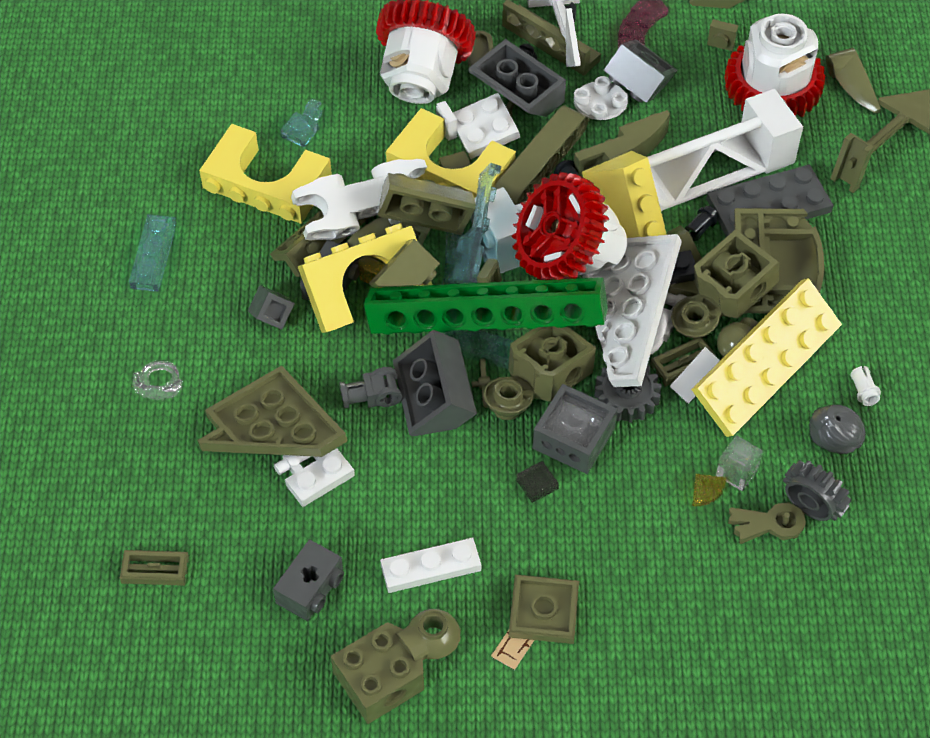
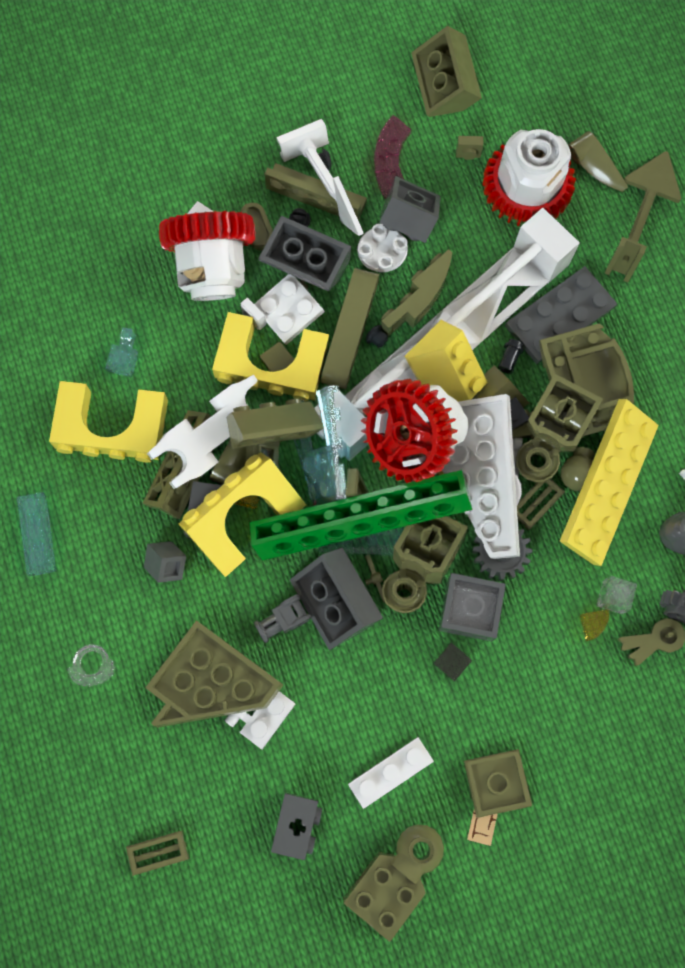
camera: 20 degrees left, 20 degrees up
olive slope [369,239,440,287] -> none
white sticker [670,347,720,404] -> none

